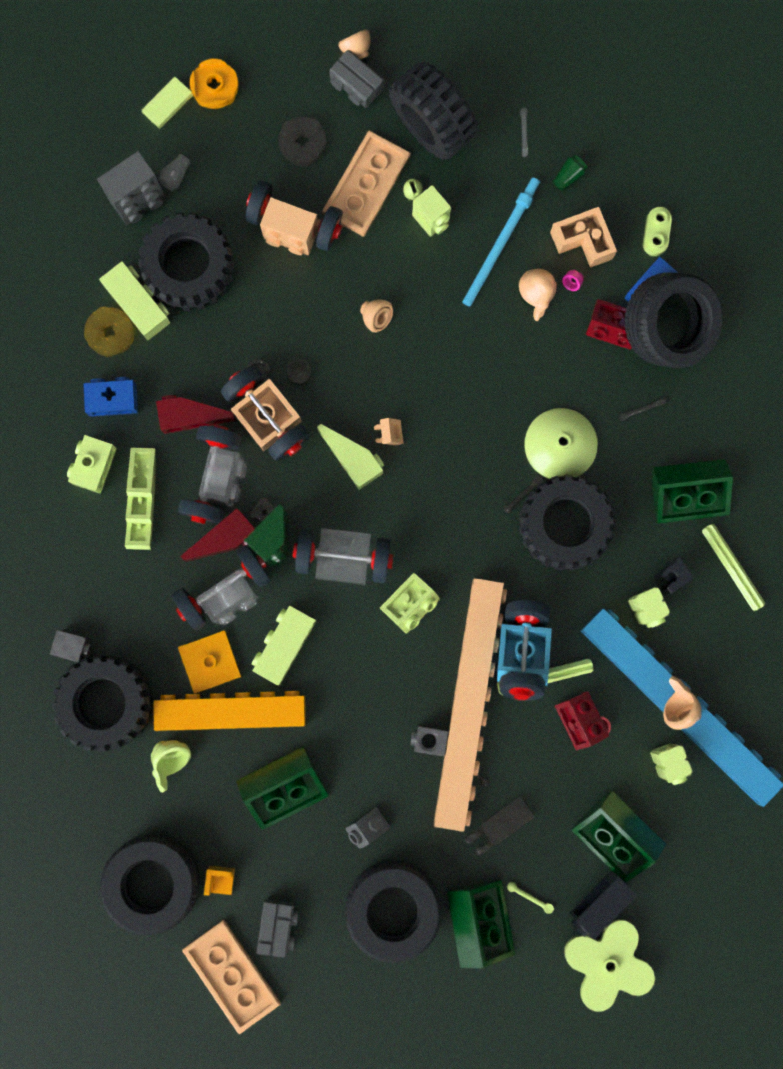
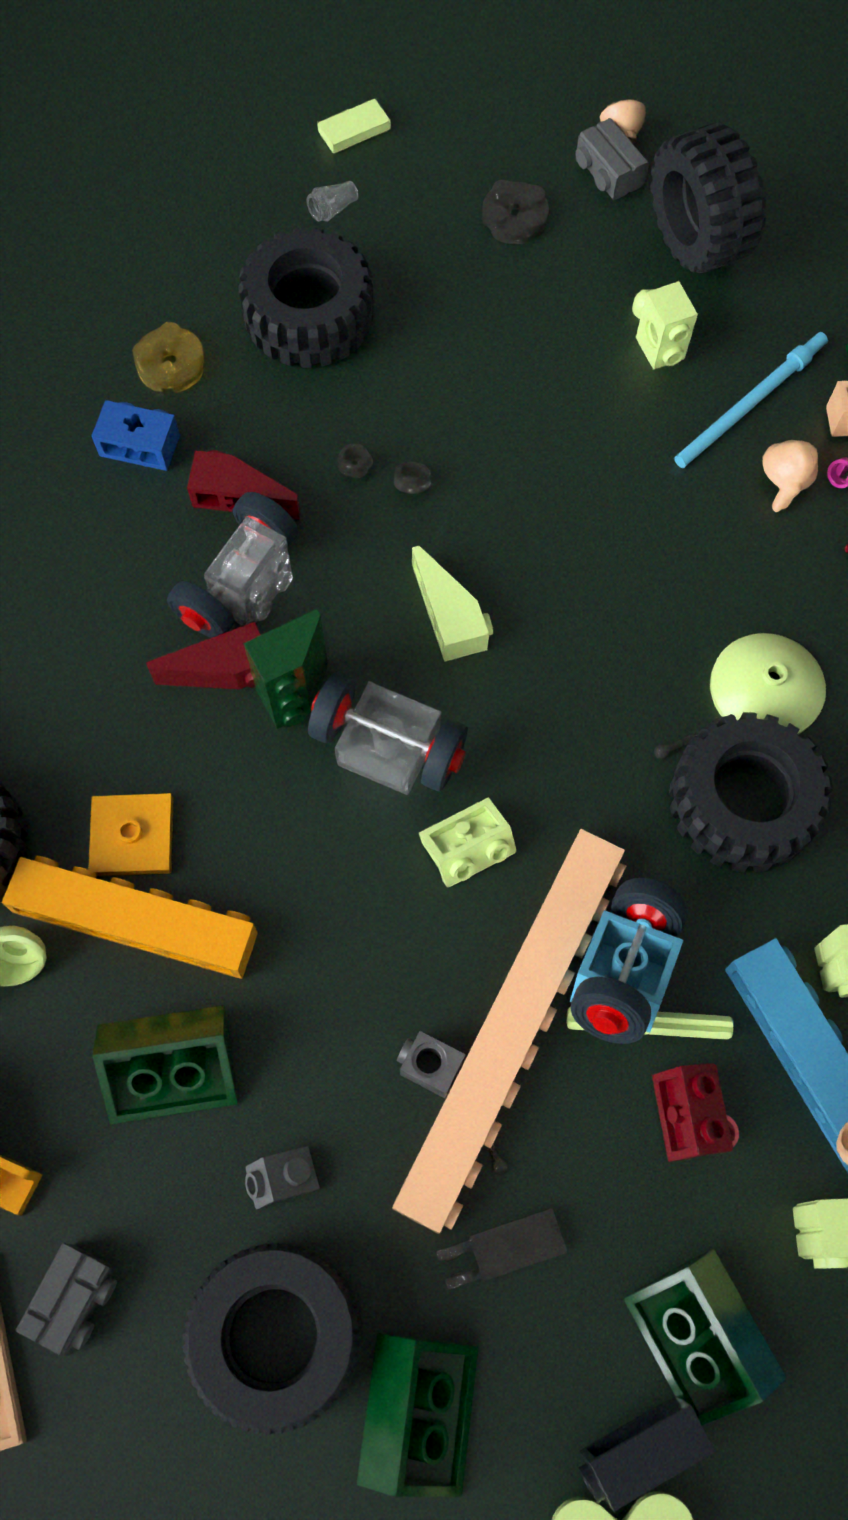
camera: 20 degrees right, 15 degrees down
yellowish green brick [67,435,117,494] -> none
dark grey brick [97,151,166,225] -> none
yellowish green brick [99,262,170,340] -> none
yellowish green slope [125,448,156,550] -> none
brick [172,545,271,630] -> none
light orange plate [190,59,239,109] -> none
brick [221,365,310,462] -> none
brick [246,180,343,255] -> none
yellowish green brick [252,606,316,686] -> none
light nougat tile [322,131,411,237] -> none
light nougat brick [360,299,393,333] -> none
light nougat tile [374,418,404,446] -> none
yellowish green hinge [507,882,554,914] -> none
clear hinge [519,108,529,156] -> none

